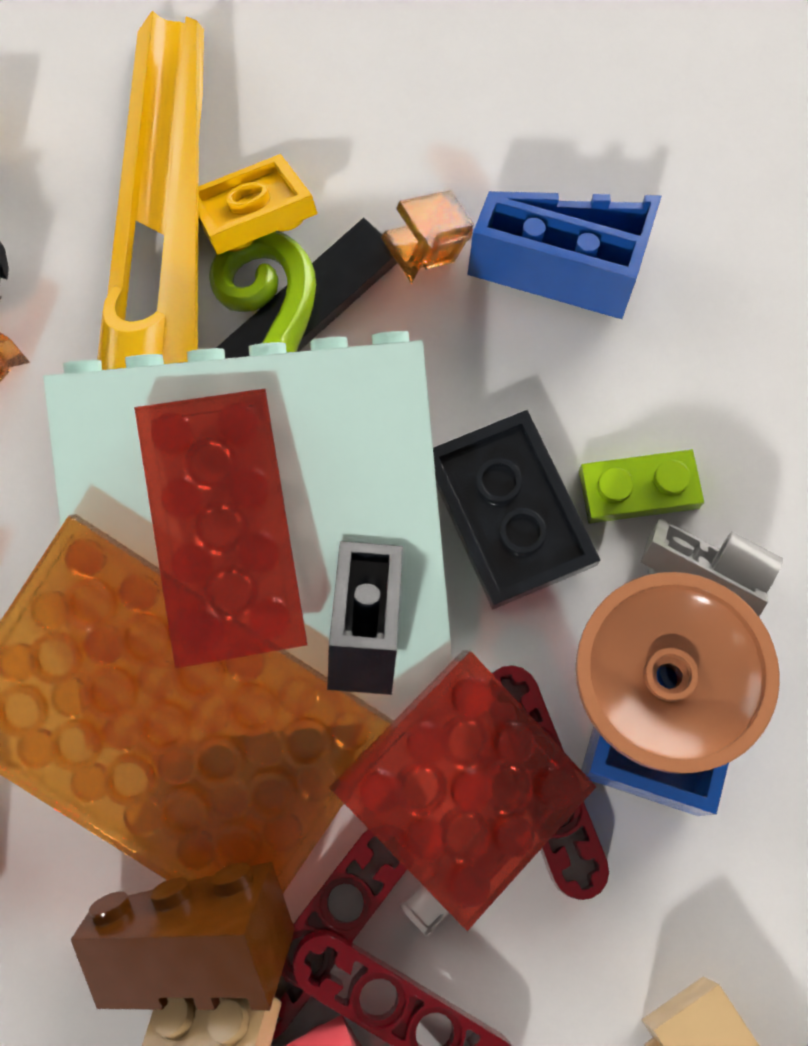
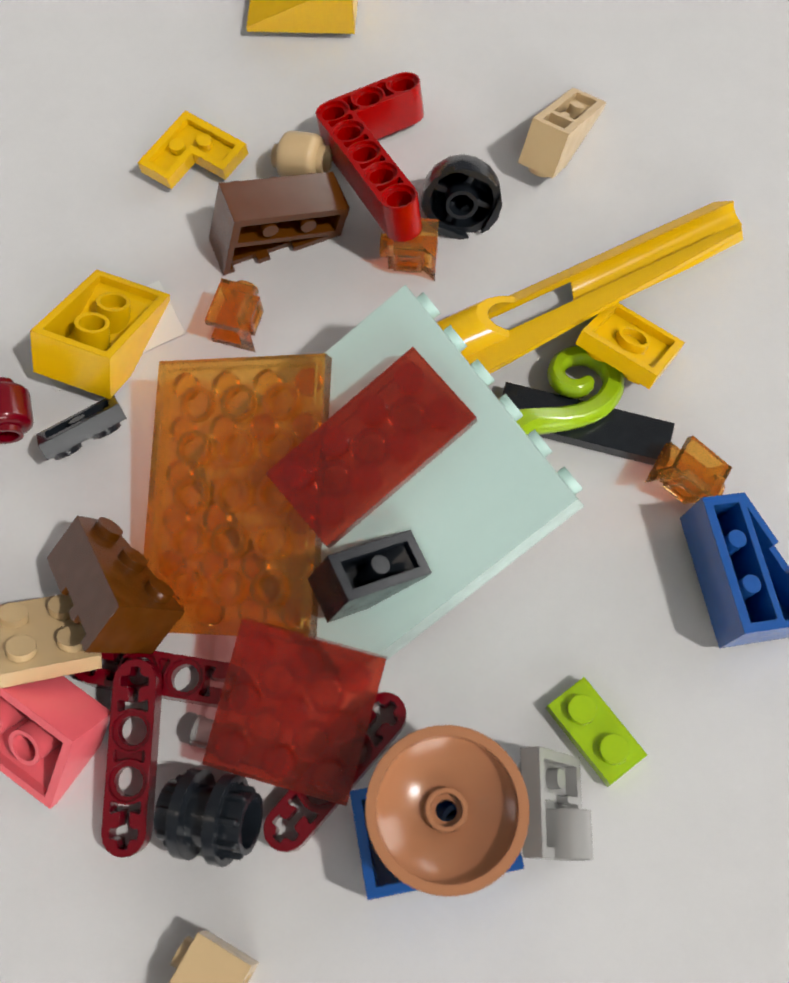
camera: 60 degrees right, 5 degrees down
black plate [433,410,601,610] -> none
none -> black piece [154,768,263,867]

